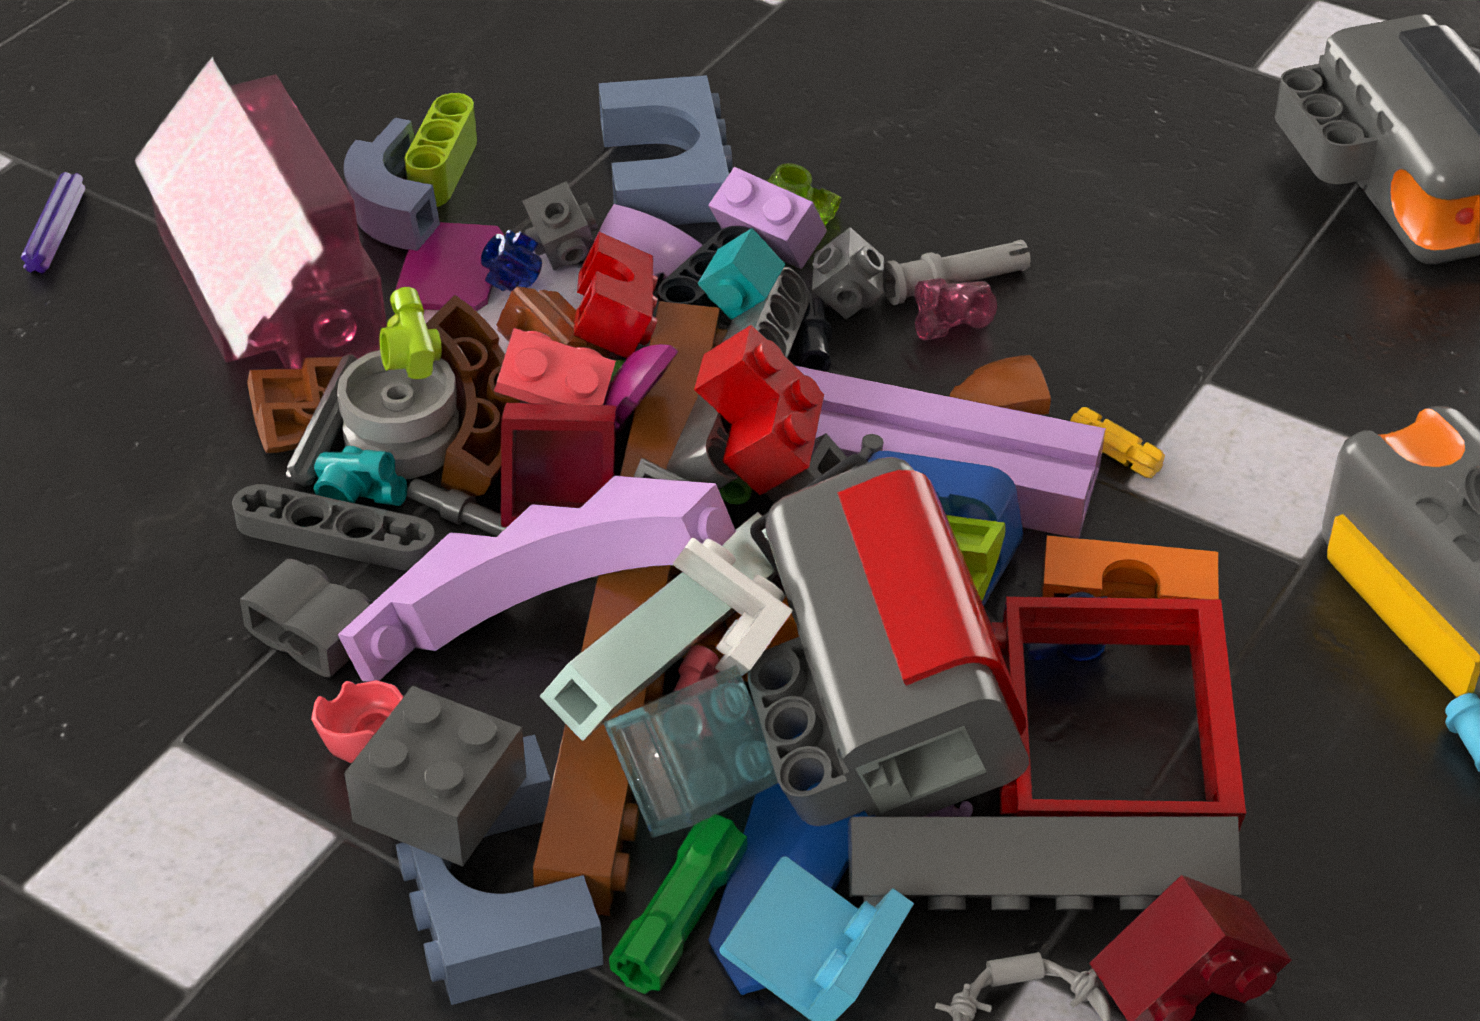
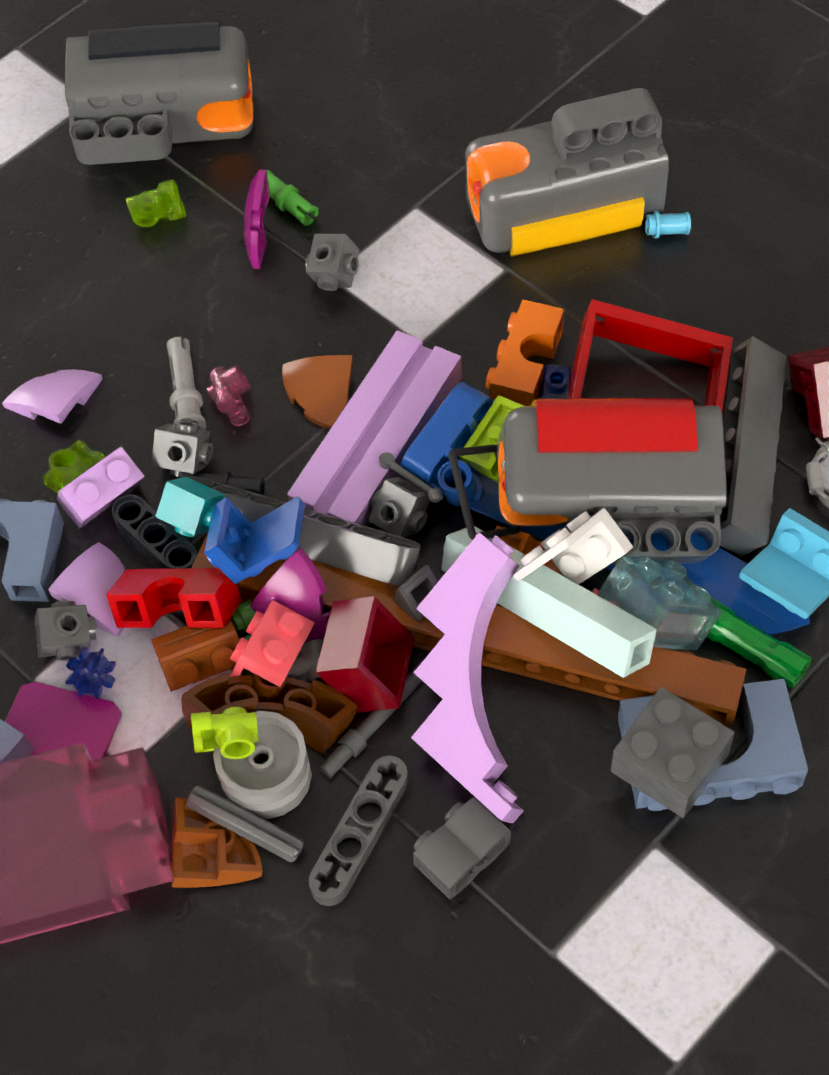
camera: 75 degrees left, 15 degrees up
coral hair [311,680,404,763] -> none
teal plate [314,446,407,506] -> none
red brick [694,325,824,495] -> none
yellow axle [1070,407,1165,478] -> none
none -> lavender brick [2,369,103,424]
none -> clear neon green plate [127,179,186,227]
none -> blue bracket [204,497,305,584]
none -> magenta brick [244,170,270,269]
none -> bright green pin [266,170,319,226]
none -> dark grey brick [305,234,359,291]

